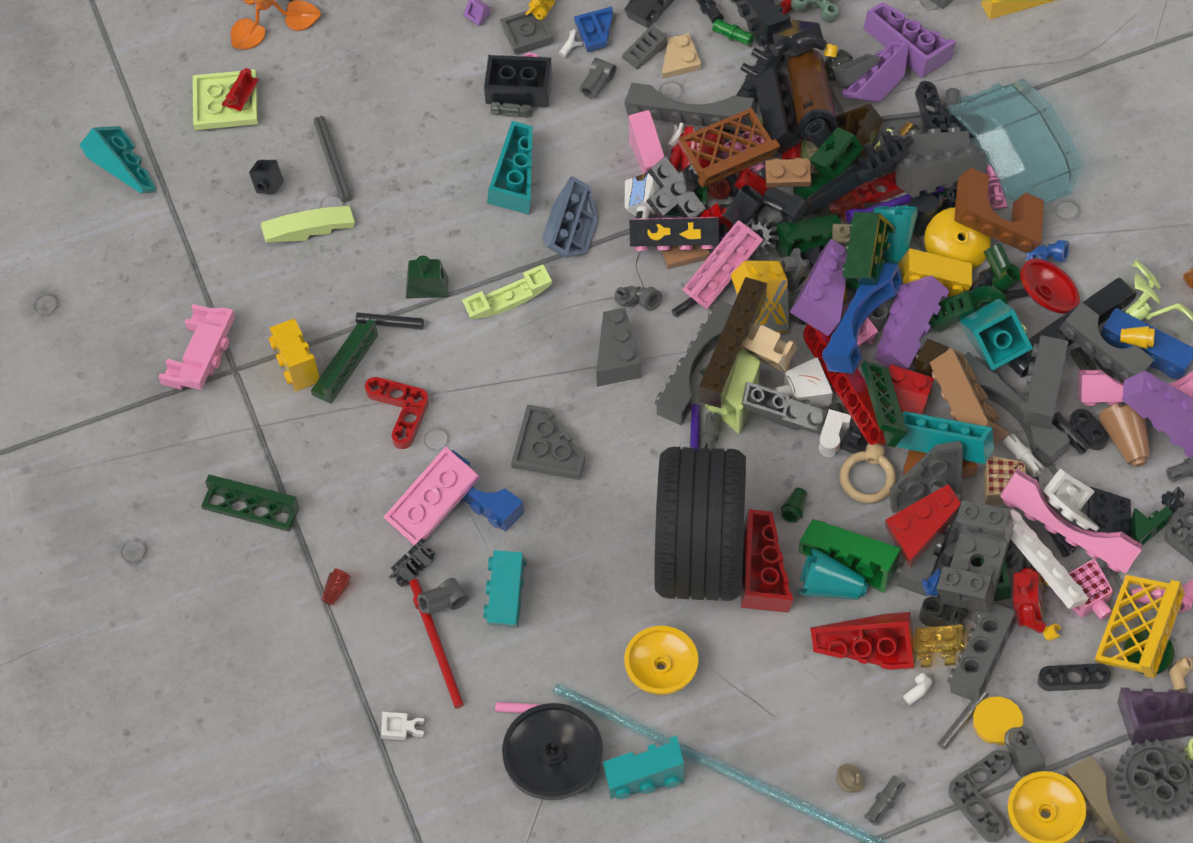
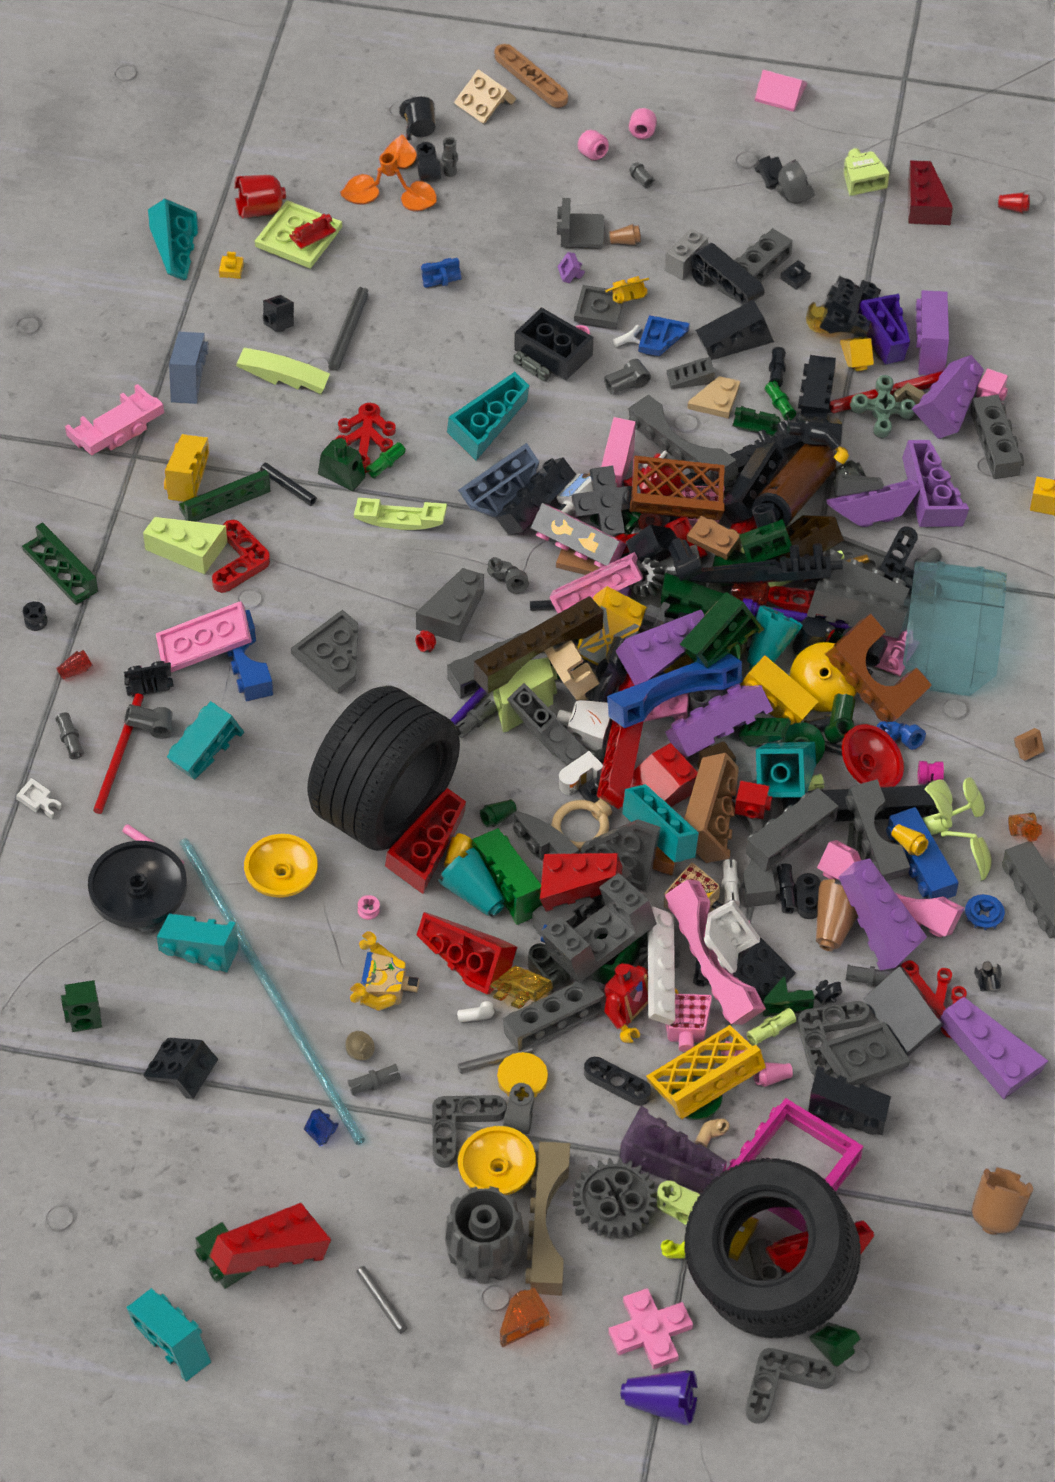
camera: 30 degrees right, 5 degrees down
dark green fence [861,360,907,448] -> none
none -> black wheel [22,601,48,631]
none -> dark grey pin [55,712,84,759]
none -> yellowish green wedge [143,517,228,575]
none -> sand blue wedge [169,332,209,404]
none -> yellow tile [219,251,244,279]
none -> red cylinder [234,175,286,218]
none -> red plant [336,402,396,473]
none -> torso [350,931,419,1011]
none -> bright pink bush [358,895,380,920]
none -> green axle [366,442,406,479]
none -> red plate [415,630,436,652]
none -> blue hips [421,258,462,288]
none -> yellow cone [444,833,473,867]
none -> black brick [495,457,576,535]
none -> dark grey slope [513,811,579,860]
none -> black piece [589,636,627,703]
none -> dark green hinge [732,405,781,436]
none -> red brick [735,781,772,819]
none -> yellowish green pin [746,1008,797,1045]
none -> dark pink wheel [917,761,944,785]
none -> medium nougat tile [1014,728,1045,761]

